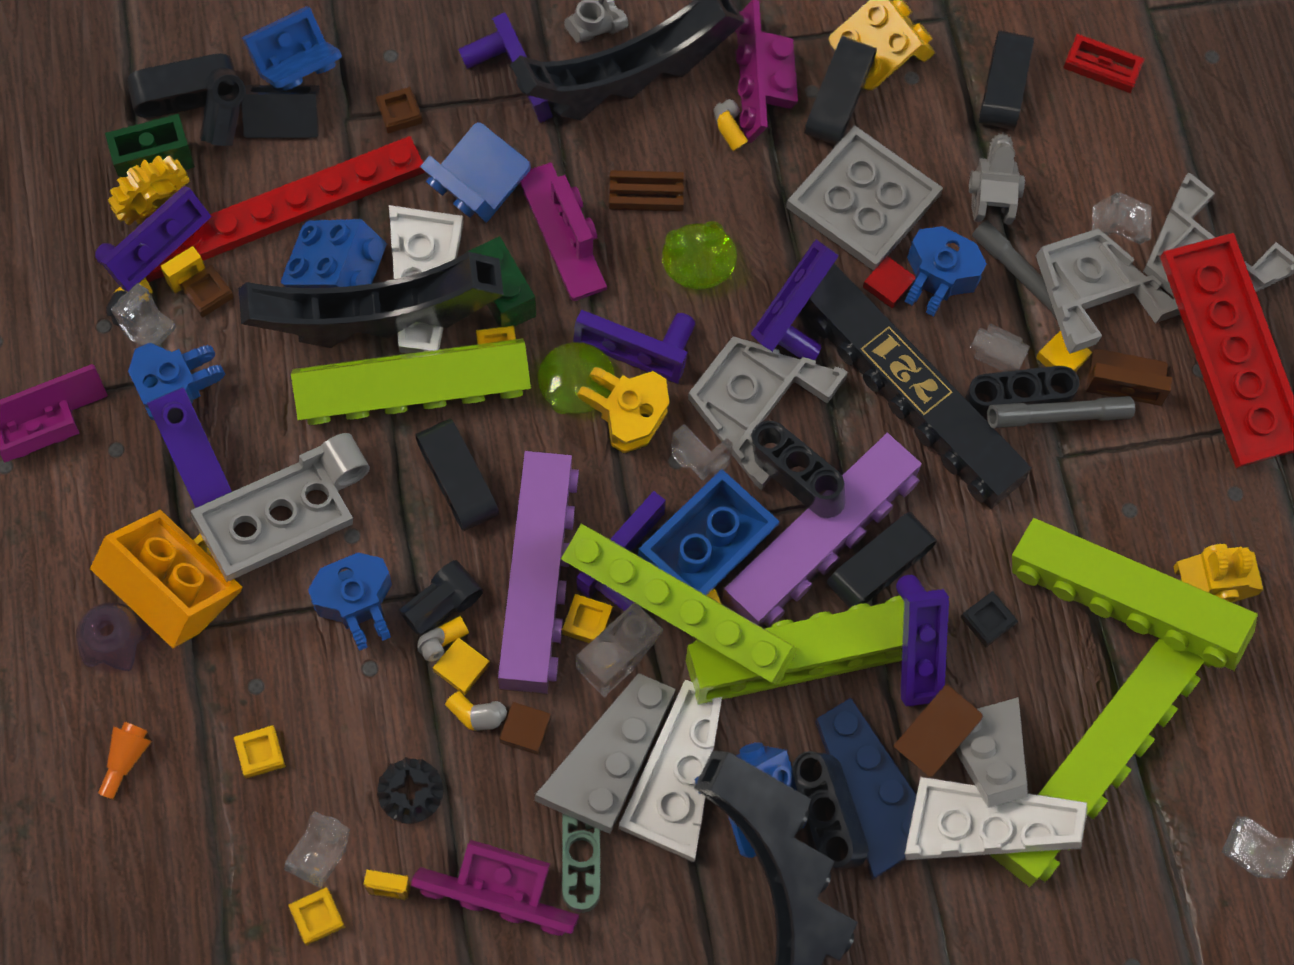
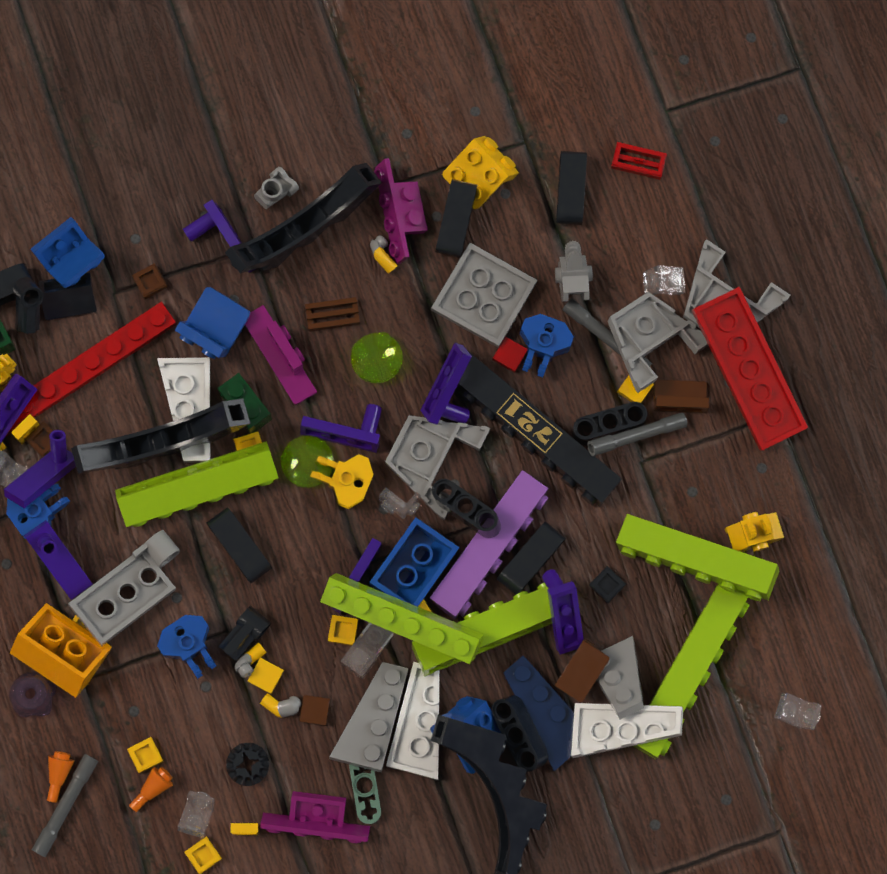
camera: 10 degrees left, 10 degrees up
blue bracket [281,219,387,288] -> none
medium lavender brick [498,451,579,694] -> none
clear brick [970,323,1030,372] -> none
none -> dark purple piece [4,430,76,508]
none -> dark grey piece [31,754,99,858]
none -> orange cone [129,767,173,812]

